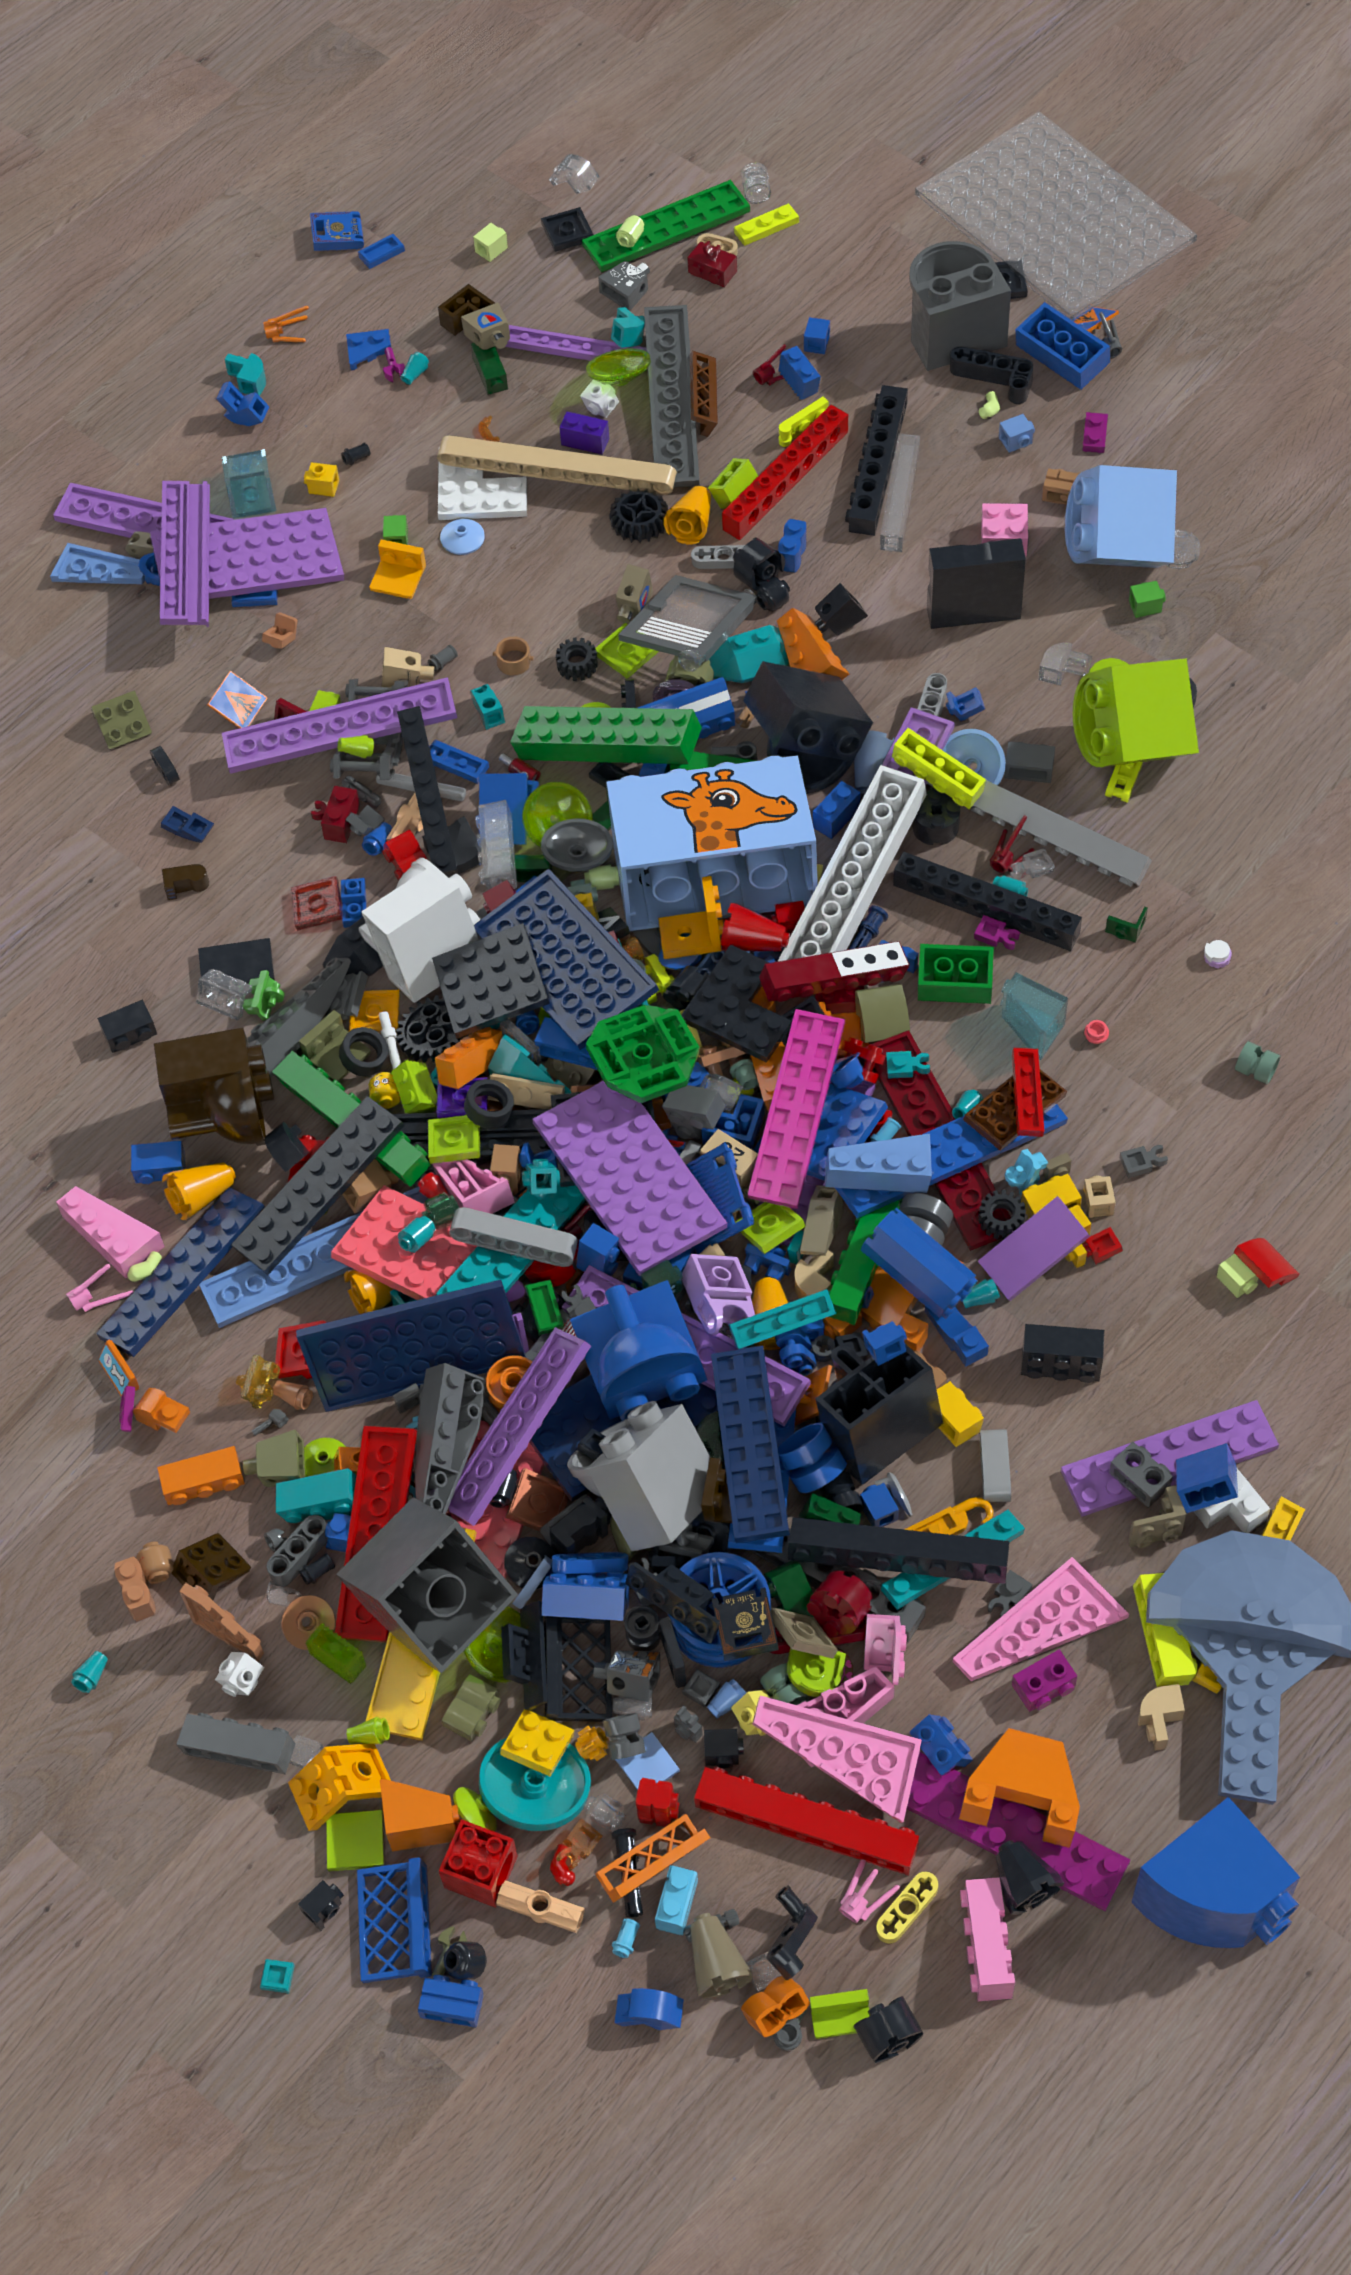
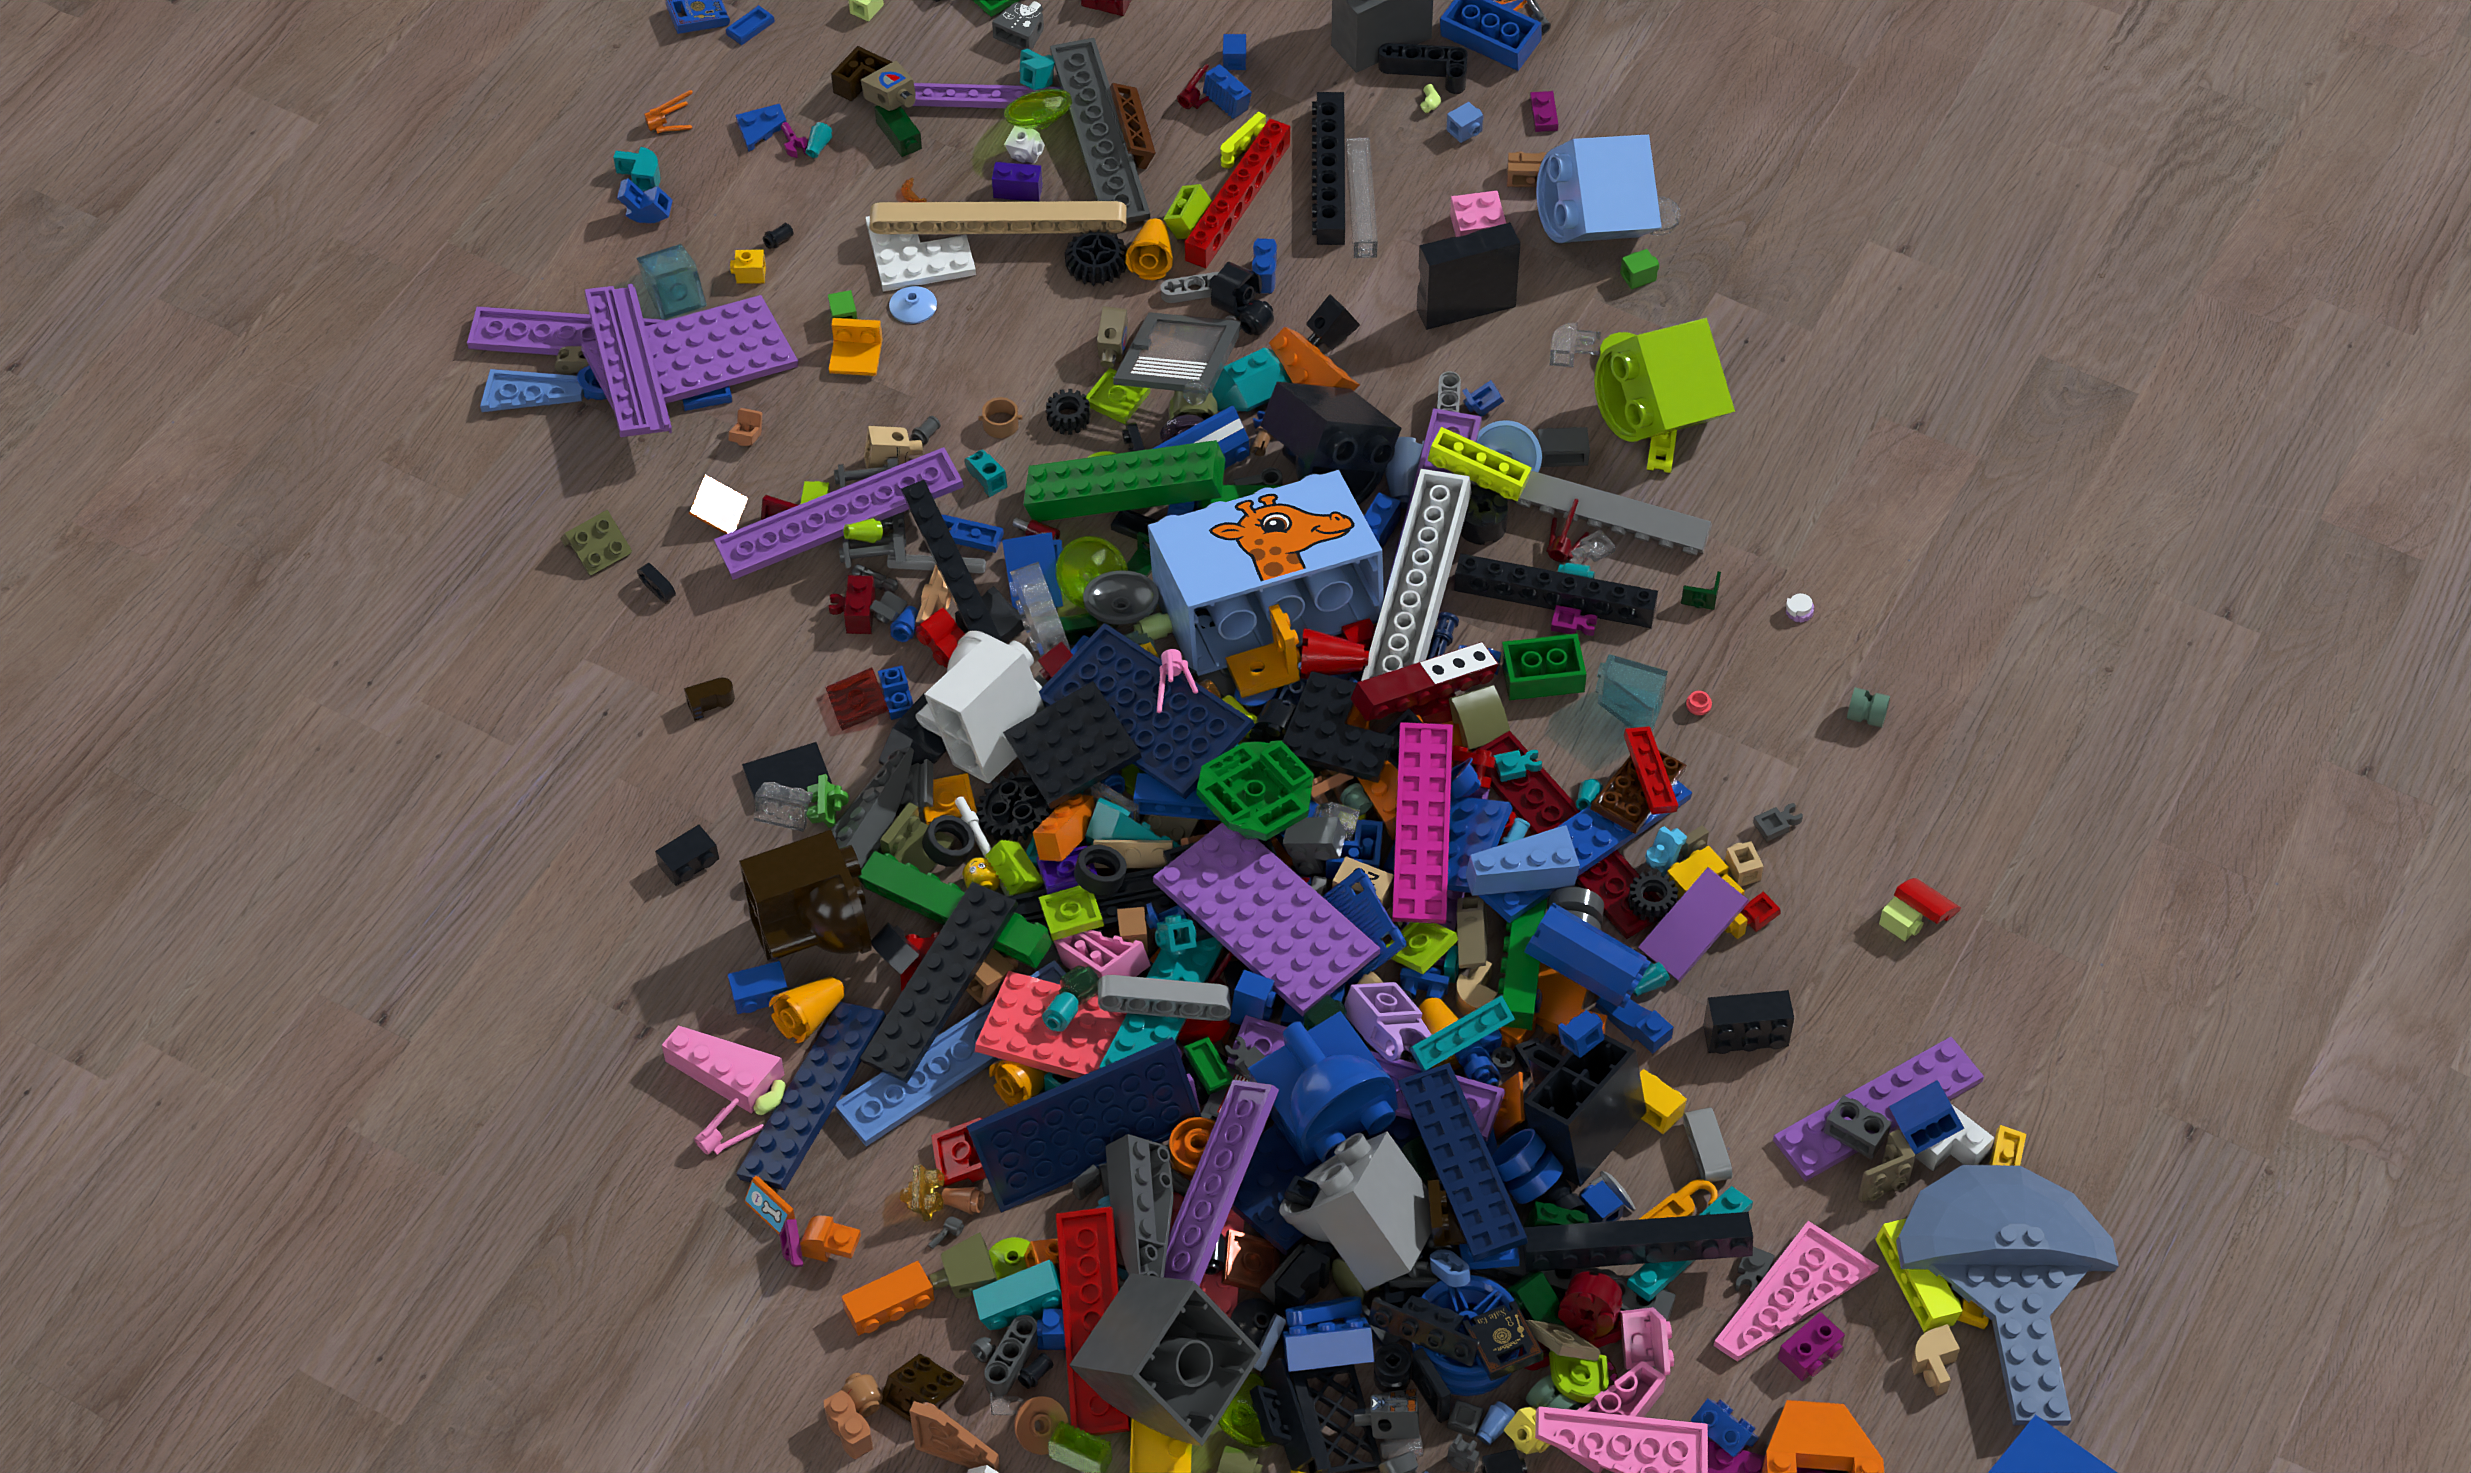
camera: 15 degrees left, 5 degrees down
dark blue slope [161,806,214,843] -> none
red cone [417,1172,453,1210] -> none
none -> bright pink plant [1157,649,1198,713]
none -> medium blue beam [1430,1250,1470,1287]

